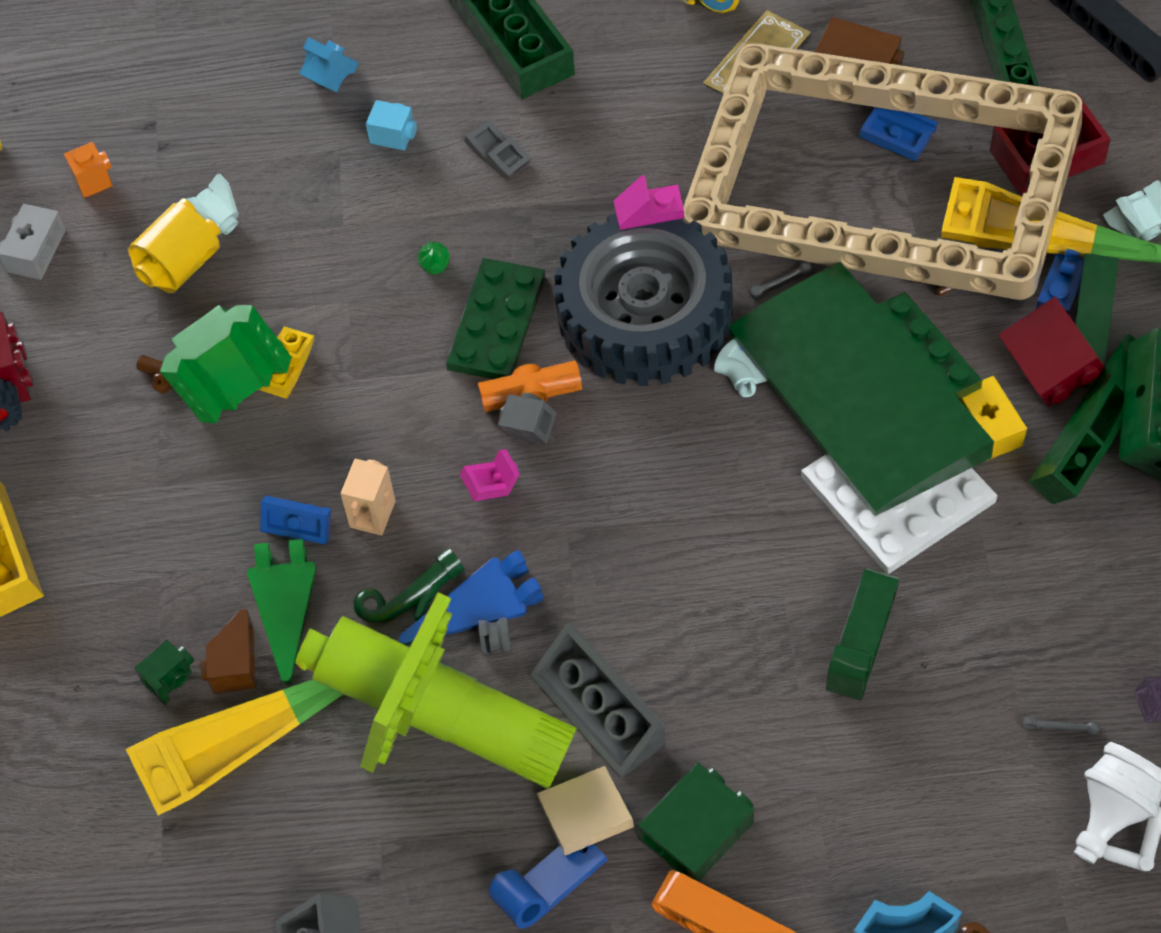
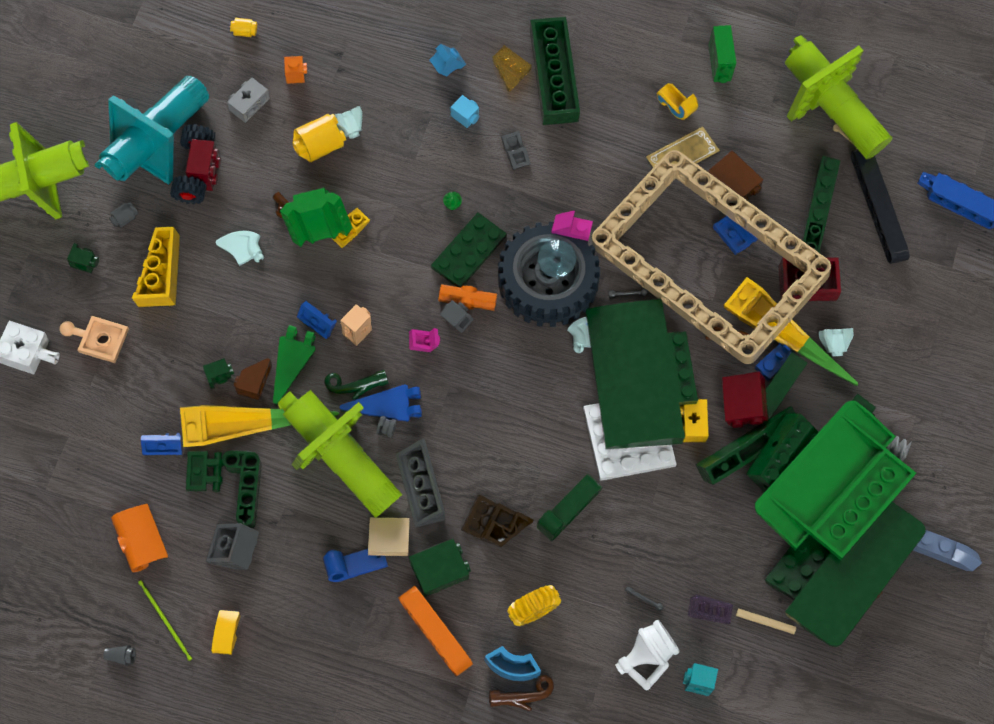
camera: 15 degrees right, 10 degrees up
none -> blue plate [141,433,183,455]
none -> dark green plate [186,451,224,492]
none -> light aqua arm [216,231,264,266]
none -> dark green beam [222,451,262,529]
none -> dark brown slope [461,495,534,547]
none -> clear yellow wing [493,45,532,92]
none -> yellow gear [507,585,561,626]
none -> clear light blue dish [538,240,576,277]

